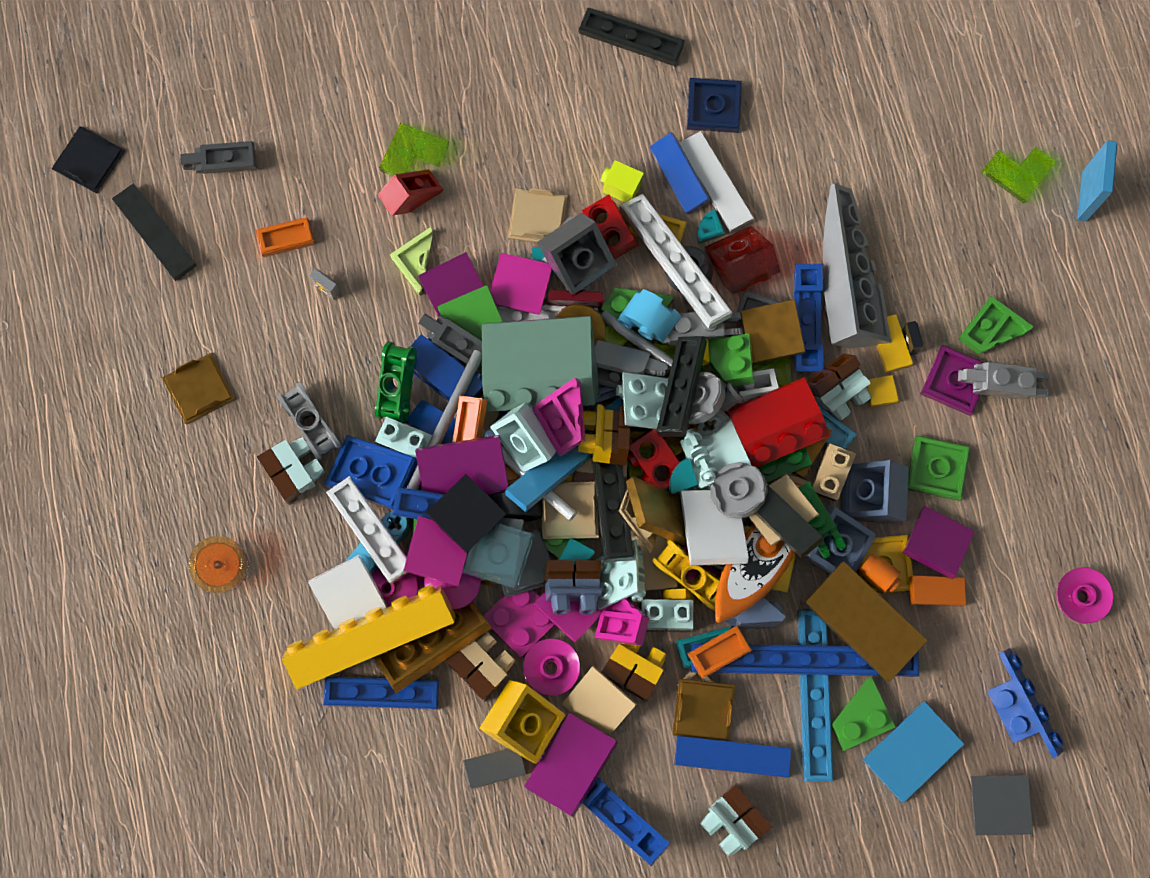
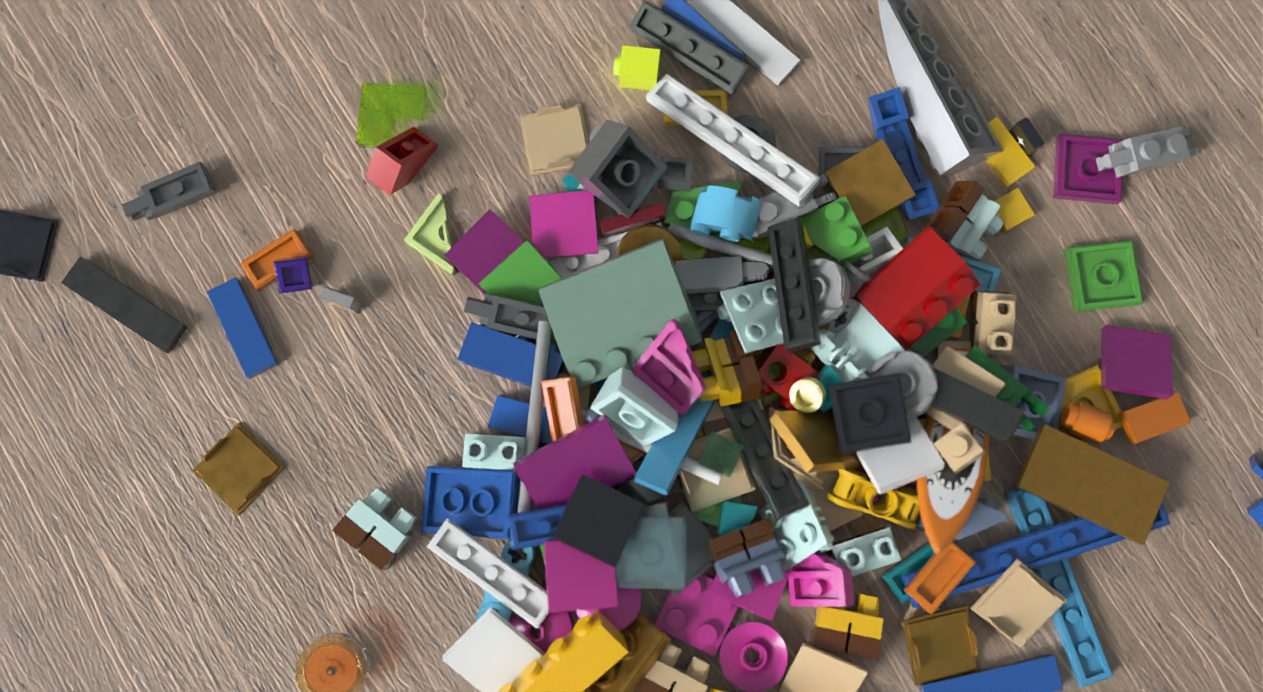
camera: 10 degrees left, 5 degrees up
light grey piece [277,382,342,461] -> none
green piece [375,341,417,424] -> none
red brick [581,194,639,260] -> none
yellow tile [663,589,695,602] -> none
teal tile [697,209,725,244] -> none
clear red slope [704,226,781,294] -> none
bright green wing [831,677,895,751] -> none
sand blue slope [841,460,909,523] -> none
dark azure tile [862,701,964,803] -> none
bright green wing [958,296,1033,355] -> none
none -> blue tile [206,277,279,379]
none -> dark purple tile [274,256,312,294]
none -> pearl dark grey tile [629,0,751,94]
none -> dark grey tile [657,156,693,191]
none -> clear green tile [698,432,744,478]
none -> light yellow tile [790,377,826,413]
none -> black tile [829,373,912,455]
none -> tan plate [933,423,985,474]
none -> tan piece [971,559,1067,648]

